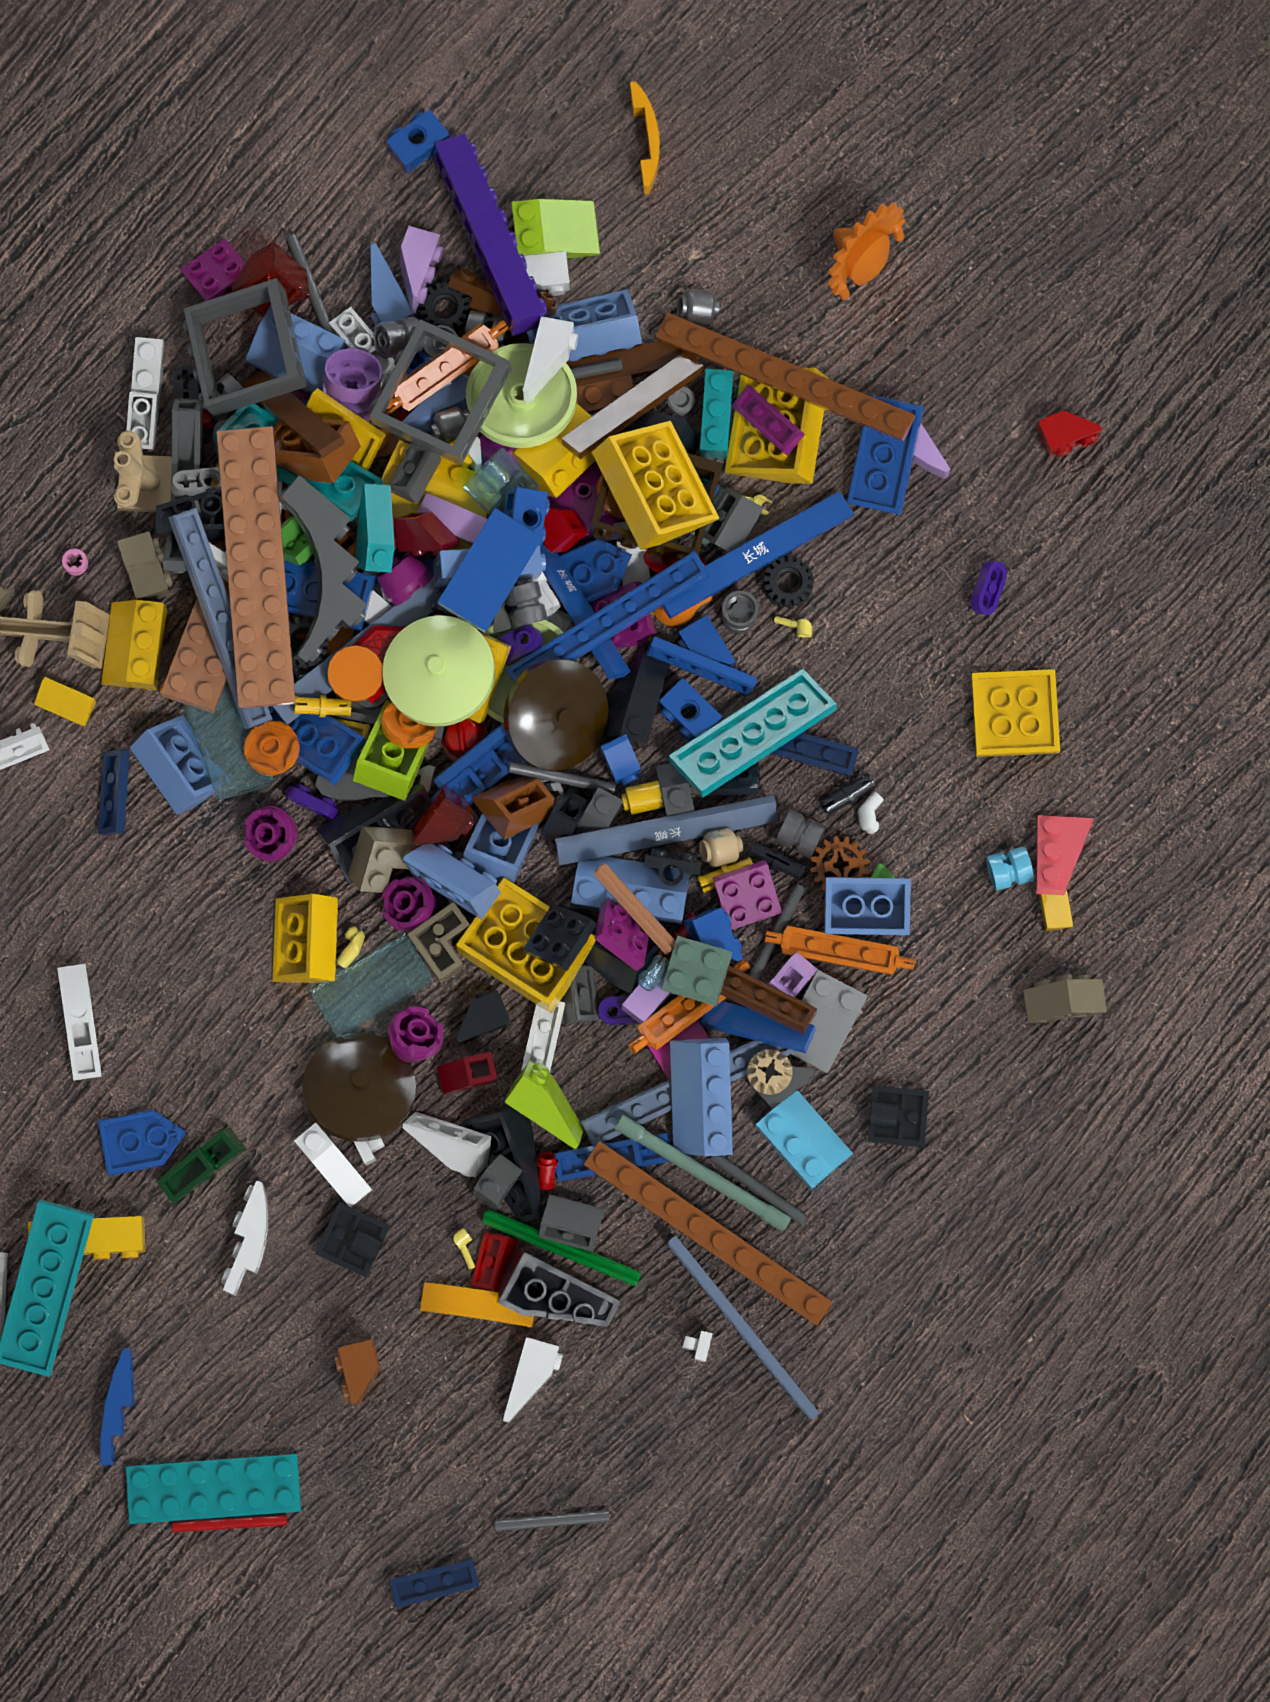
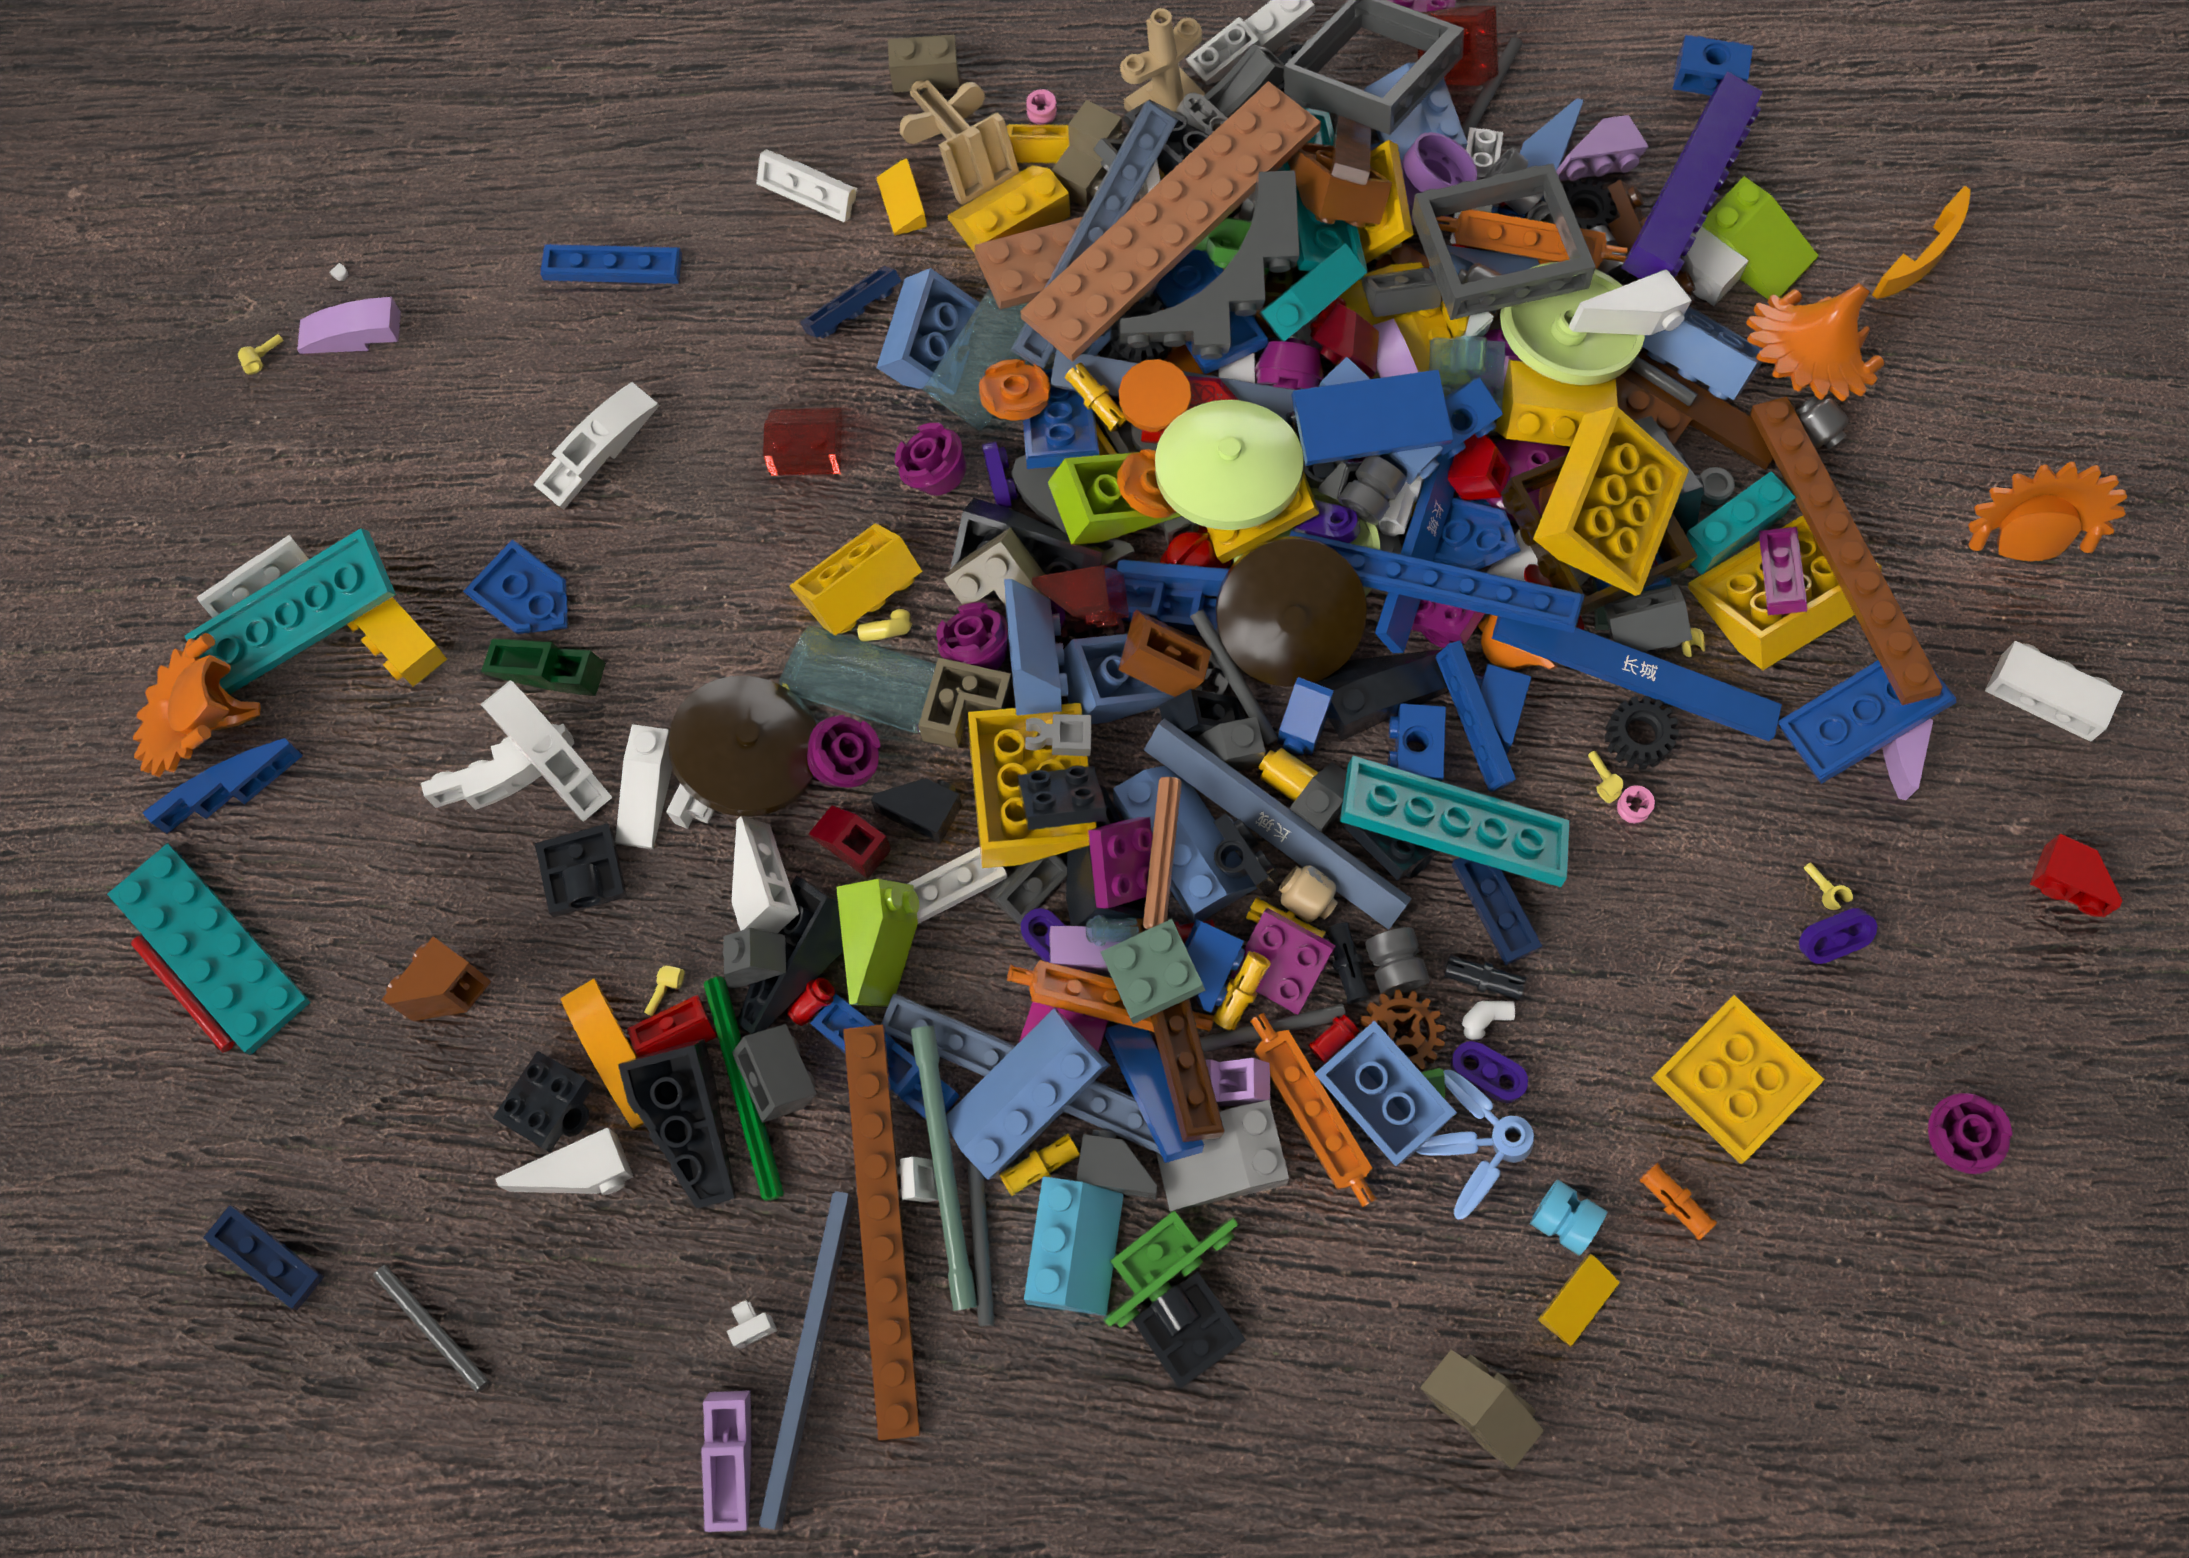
camera: 55 degrees right, 10 degrees down
tile [561,351,704,460] -> none
flat silver wheel [721,591,758,634] -> none
tan gear [747,1049,792,1095] -> none
coral wing [1036,815,1094,895] -> none
none -> orange piece [133,633,261,777]
none -> white slope [481,680,612,822]
none -> black plate [493,1051,595,1153]
none -> lavender slope [702,1391,751,1532]
none -> clear red slope [763,408,842,476]
none -> white tile [897,1157,938,1202]
none -> yellow pin [999,1133,1080,1196]
none -> yellow slope [1007,124,1069,163]
none -> light grey plate [1025,714,1091,756]
none -> bright green bracket [1103,1210,1238,1328]
none -> yellow pin [1213,951,1271,1030]
none -> red pin [1308,1014,1359,1064]
none -> light blue plant [1416,1070,1534,1220]
none -> dark purple plate [1451,1041,1528,1103]
none -> bright pink bush [1617,785,1655,824]
none -> orange pin [1639,1162,1717,1241]
none -> orange piece [1746,283,1884,401]
none -> light yellow hand [1804,862,1853,910]
none -> magenta cone [1928,1093,2012,1174]
none -> white brick [1985,641,2123,742]

